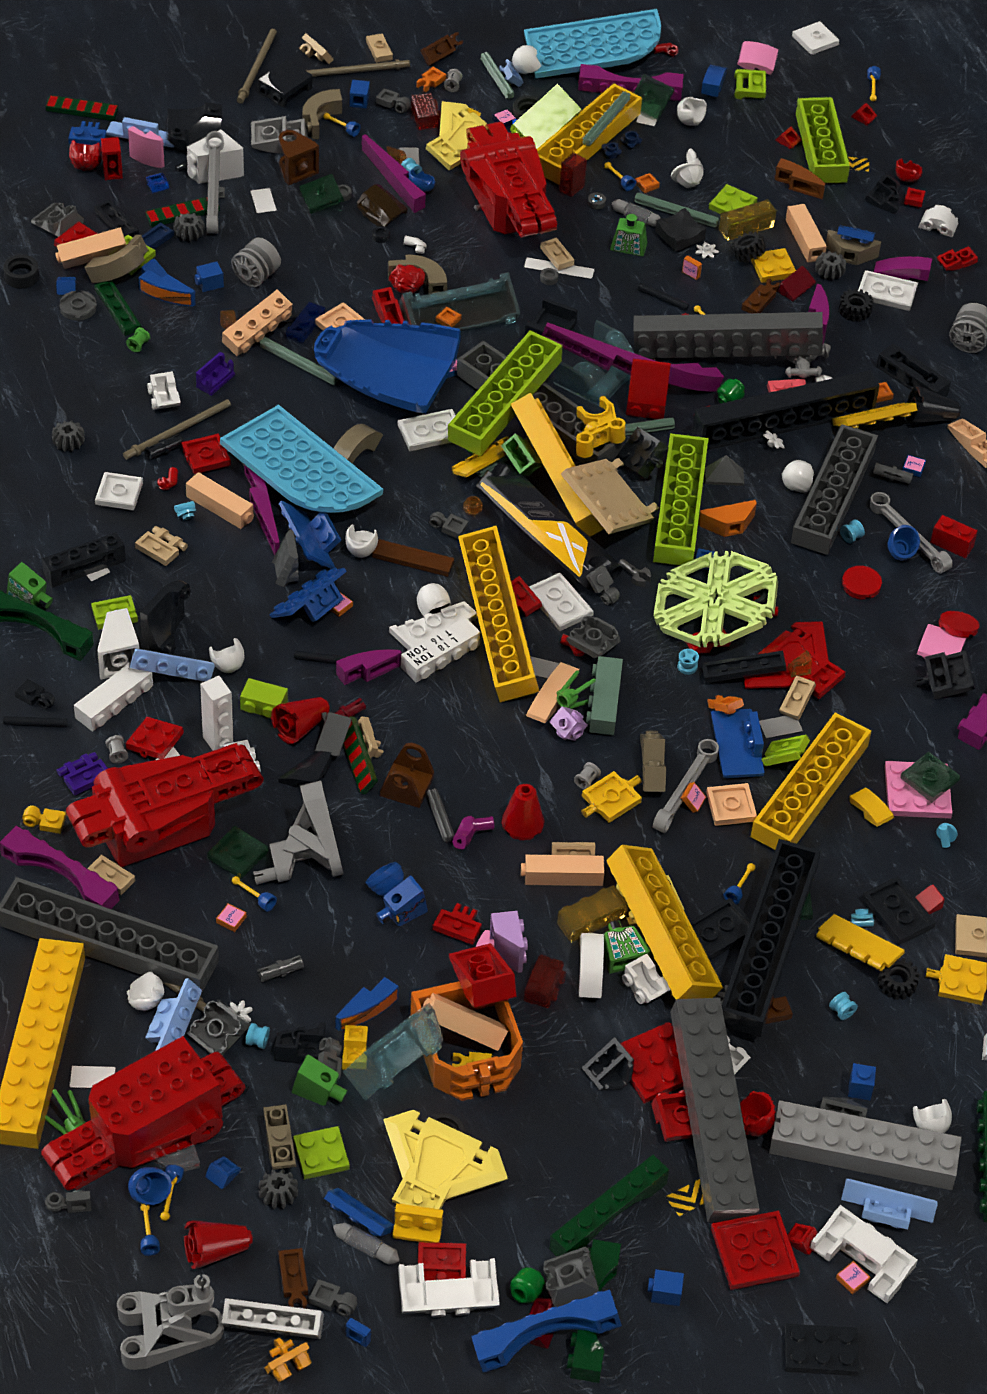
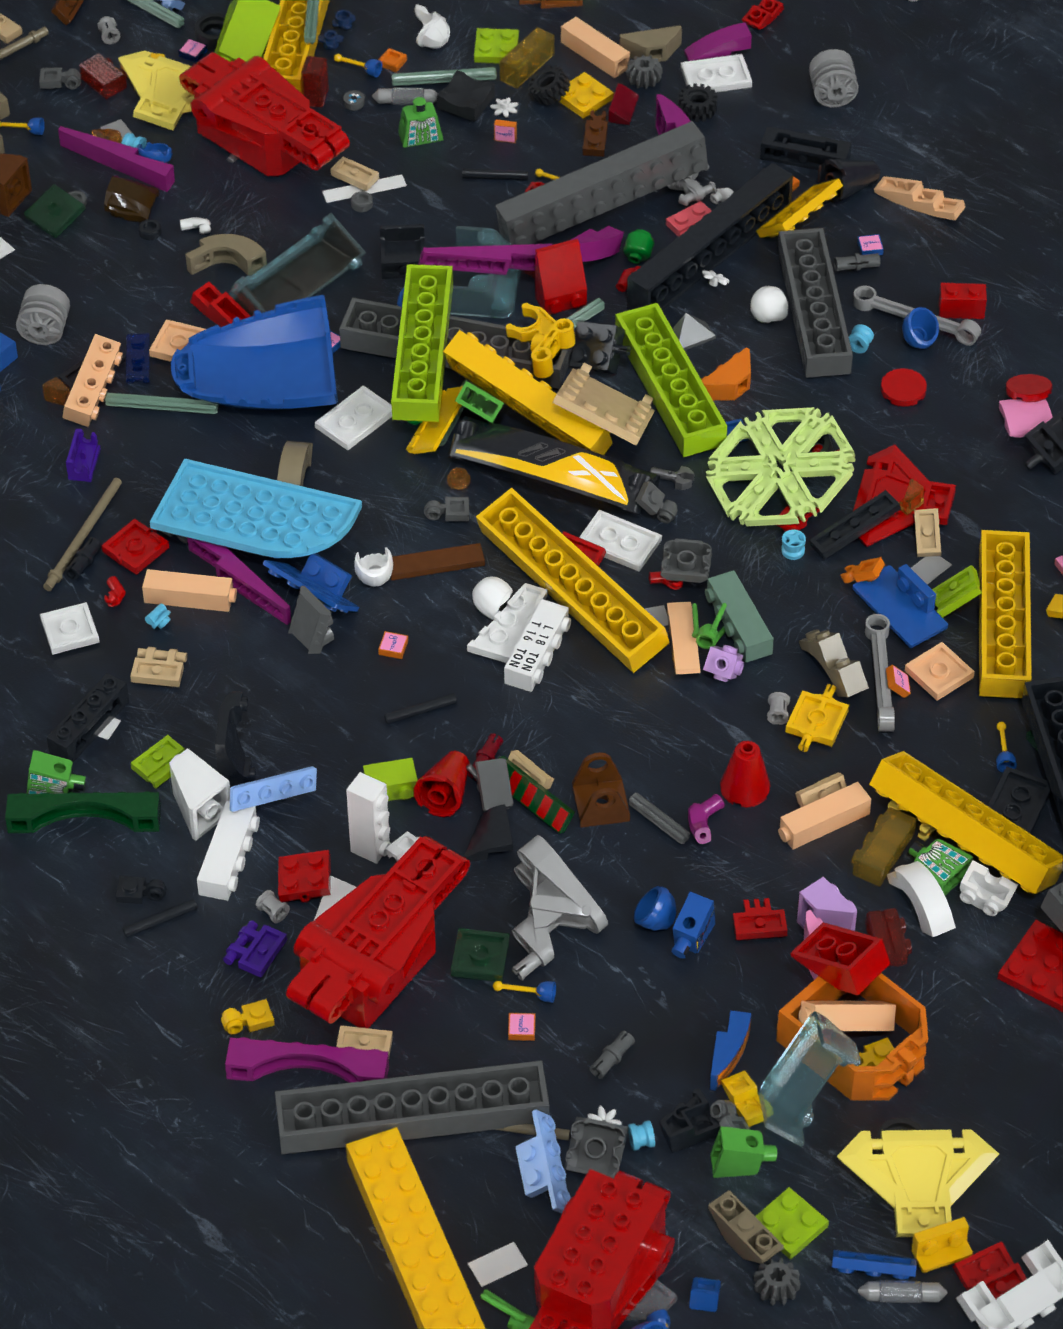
camera: 25 degrees left, 0 degrees up
white hair [127,972,164,1011] -> none
white cylinder [147,371,181,410] -> none
white hair [209,638,244,673] -> none
blue bracket [269,567,347,622] -> none
magenta slope [336,650,401,685] -> none
blue brick [350,80,370,108] -> none
red hair [389,264,425,294] -> none
orange plate [416,67,446,92] -> none
orange tile [435,307,461,327] -> none
black slope [582,1037,635,1091] -> none
blue hinge [837,225,876,244] -> none

